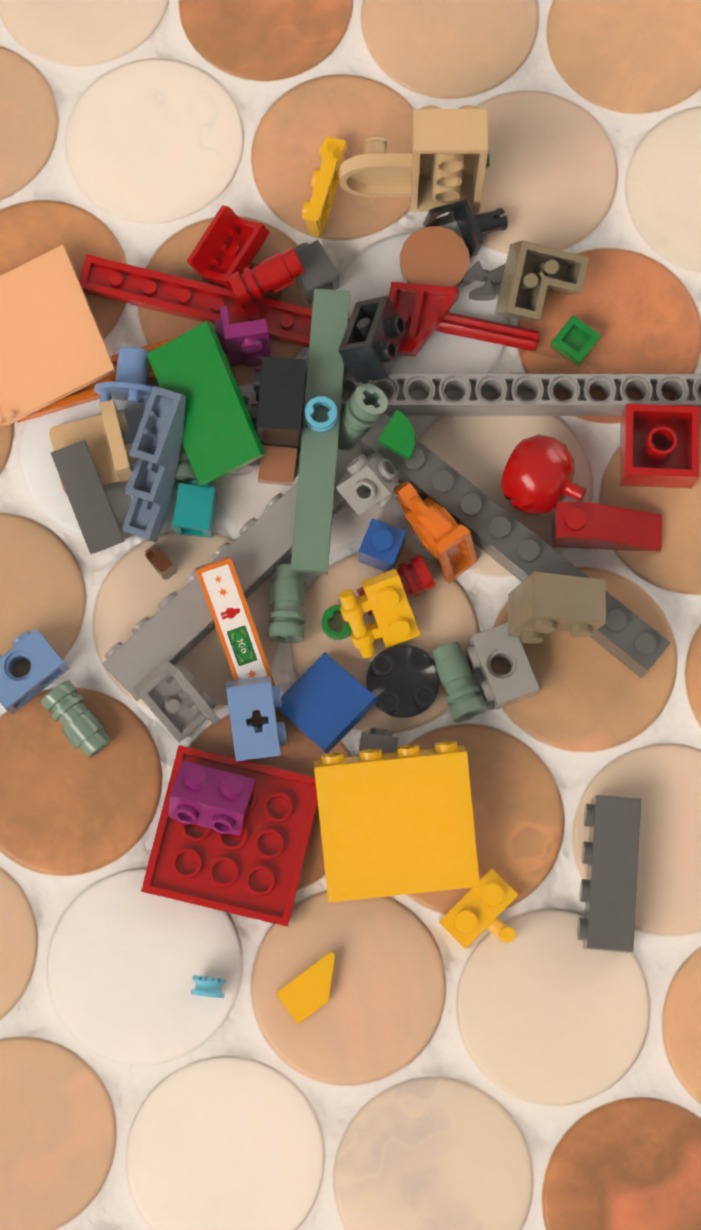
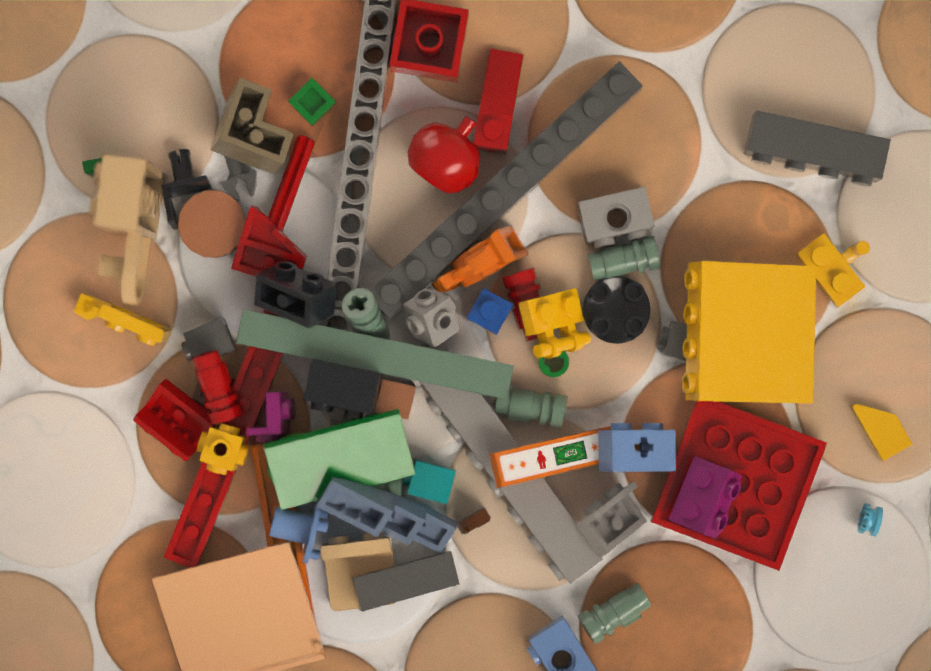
camera: 85 degrees left, 10 degrees up
blue tile [276,652,378,754] -> none
medium azure bush [305,396,338,433] -> none
green tile [378,409,415,461] -> none
dark tan brick [508,572,606,644] -> none
none -> yellow brick [197,423,249,475]

